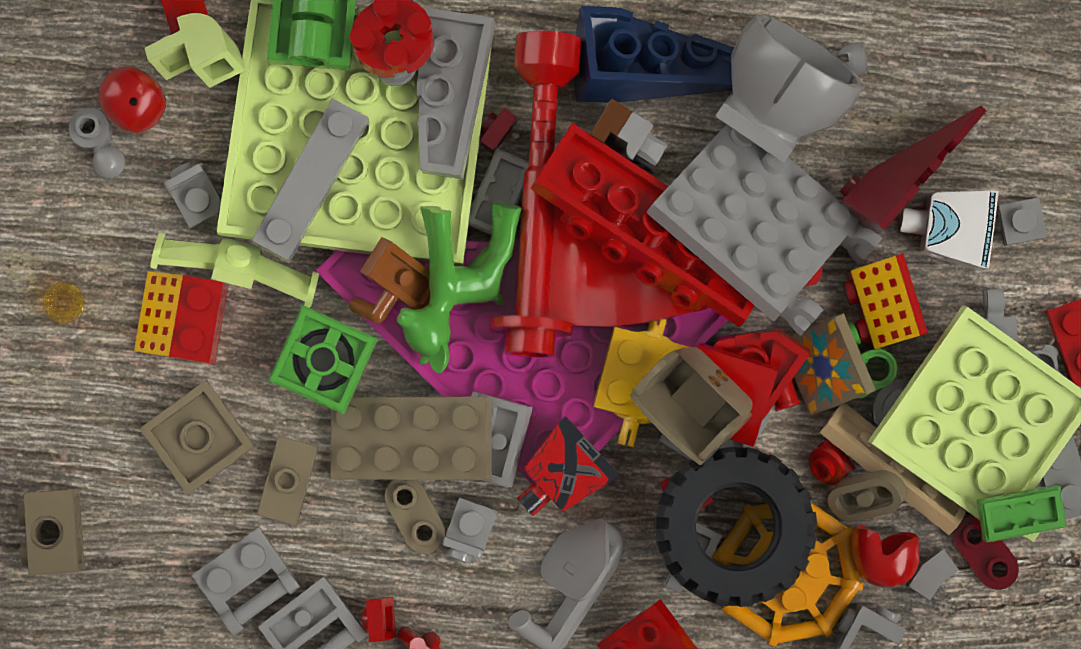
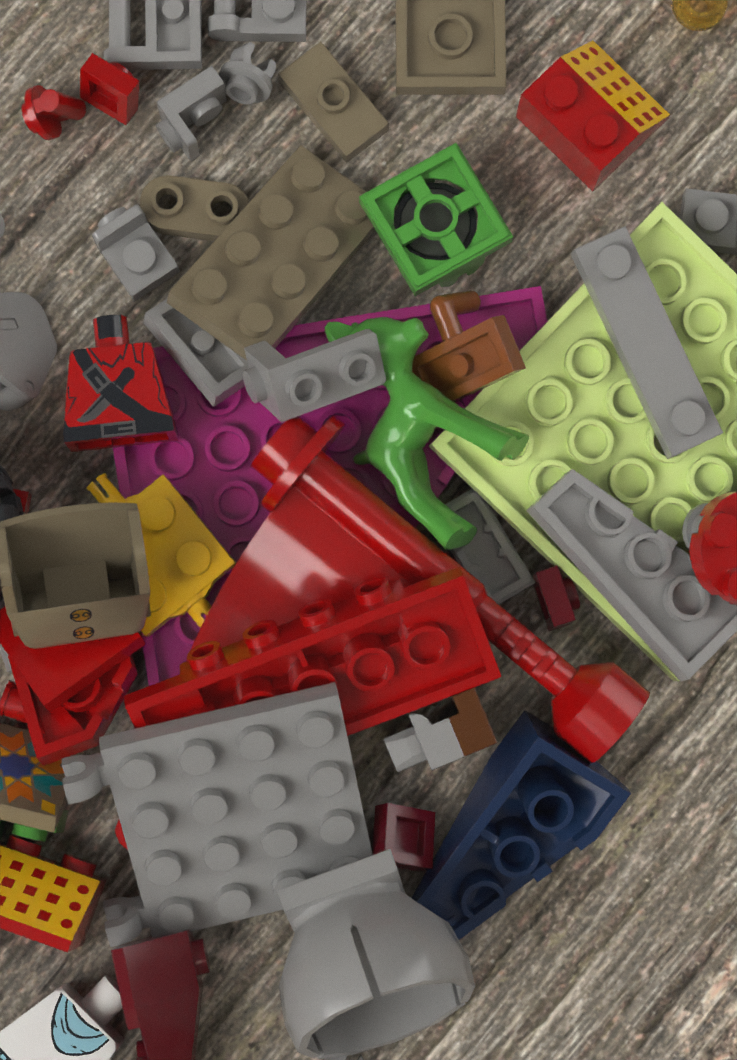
camera: 125 degrees right, 5 degrees down
yellowish green plate [150,233,319,308] -> none
none -> light grey bracket [156,66,227,161]
none -> light grey plate [218,42,276,105]
none -> light grey bracket [243,329,386,422]
none -> dark red plate [372,803,436,872]

